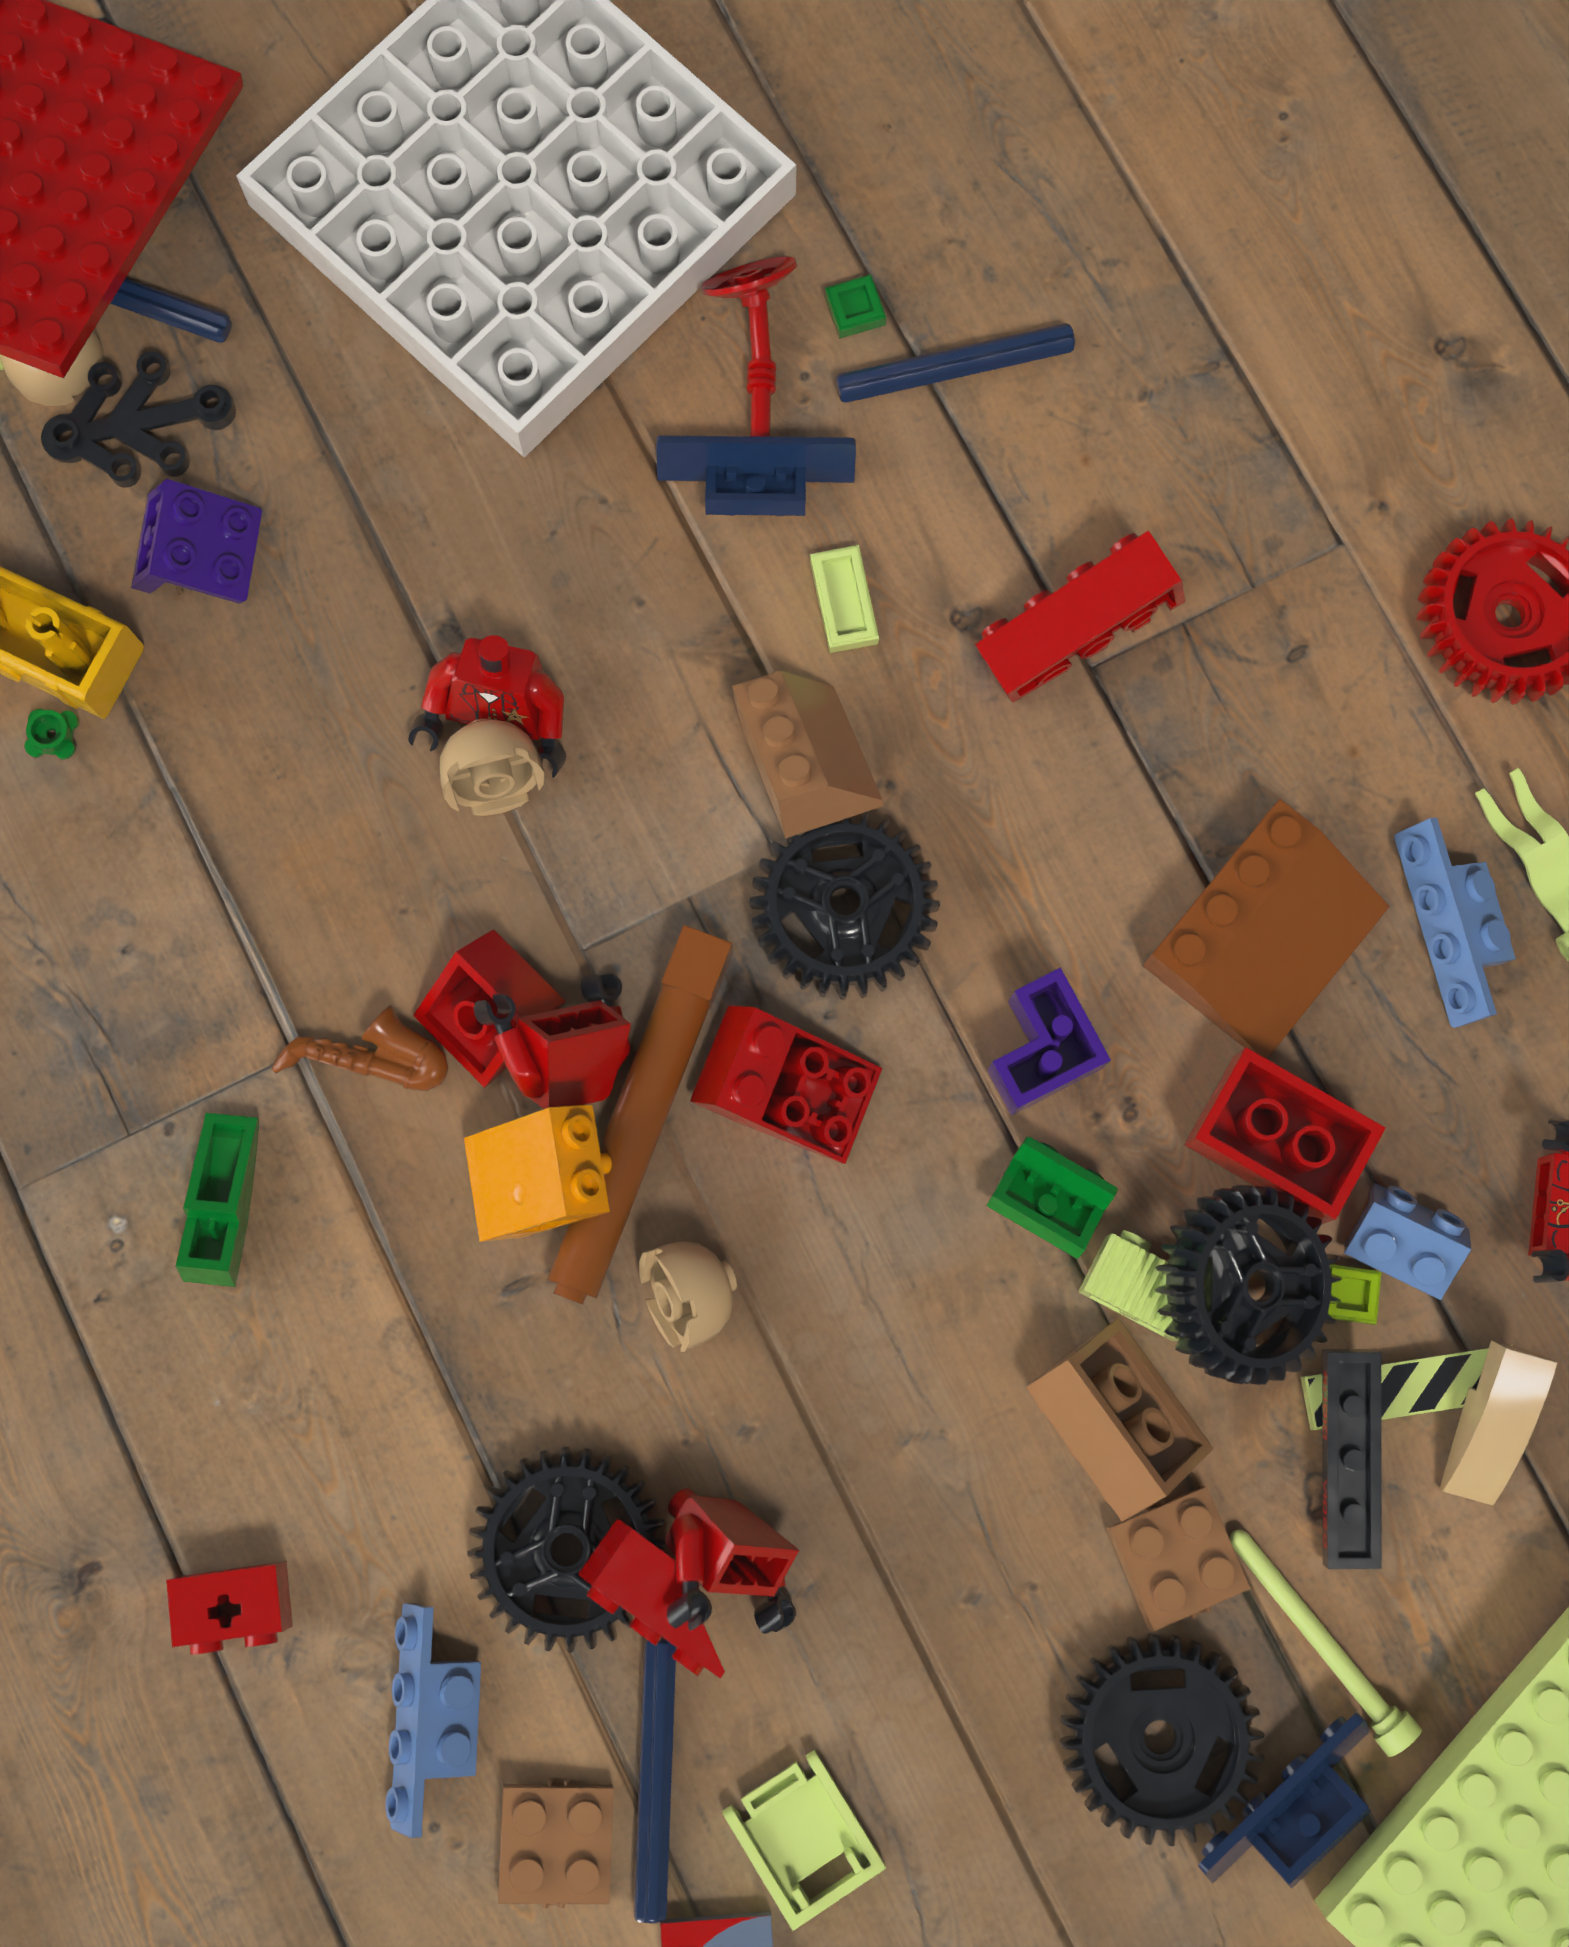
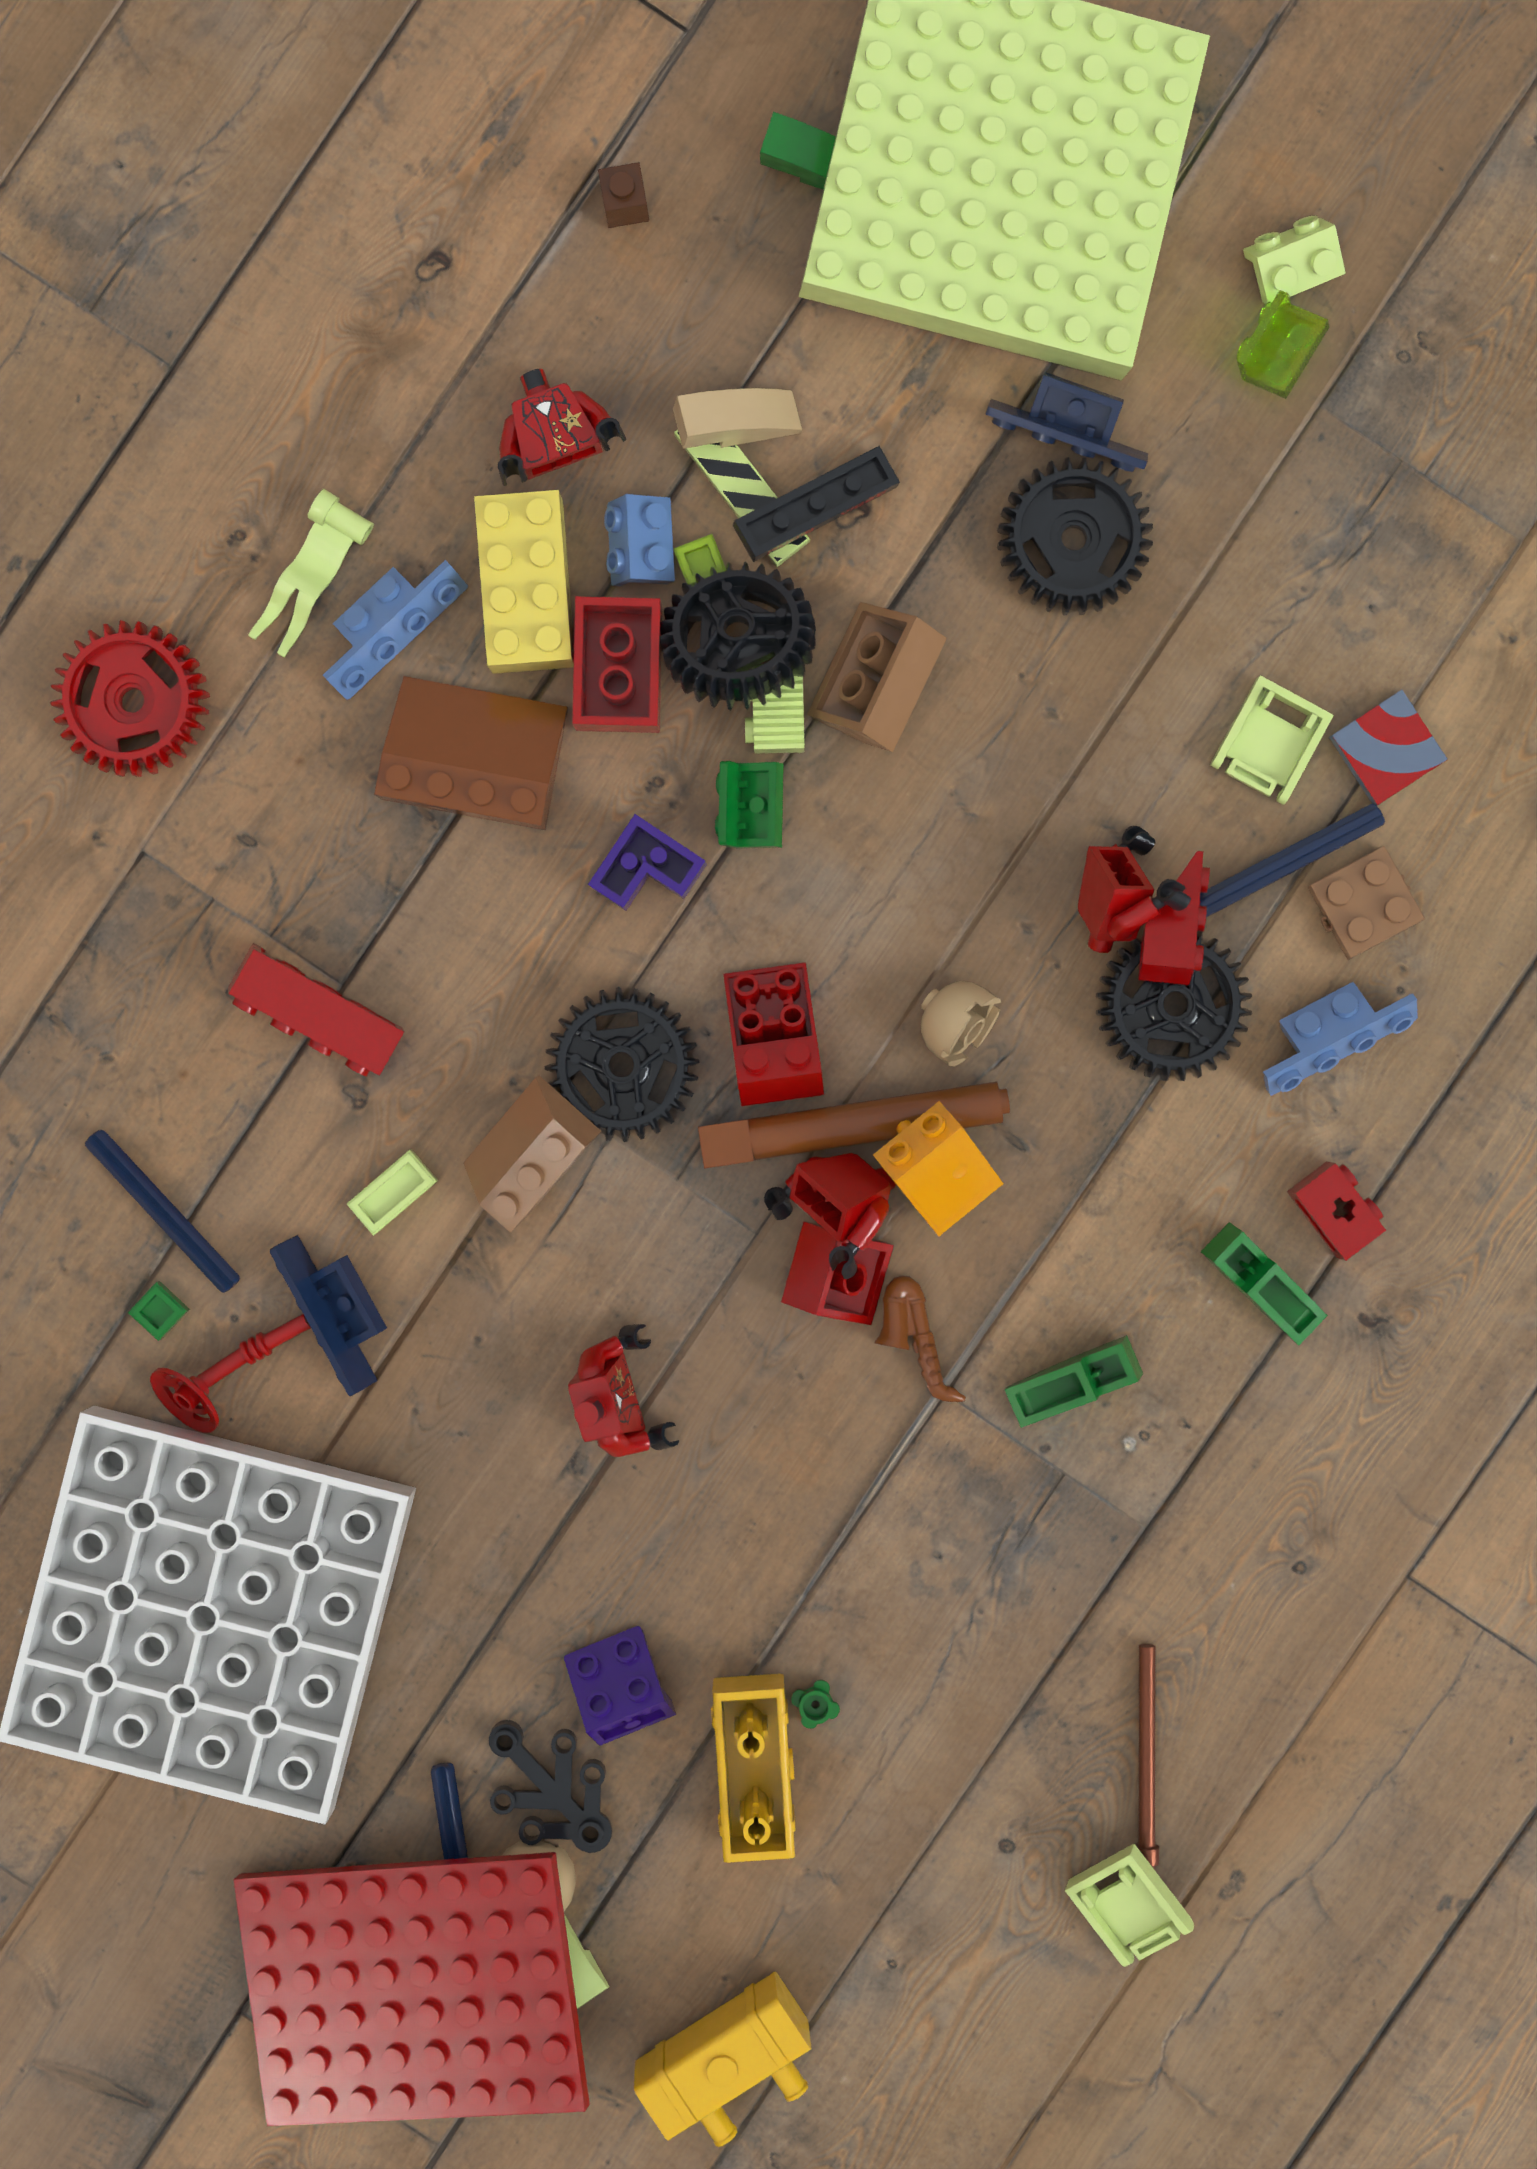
camera: 115 degrees left, 10 degrees up
tan cylinder [440,719,544,816] -> none
medium nougat plate [1106,1486,1251,1631] -> none
yellowish green piece [1229,1529,1422,1757] -> none
none -> light yellow brick [474,490,574,674]
none -> green slope [1201,1222,1328,1346]

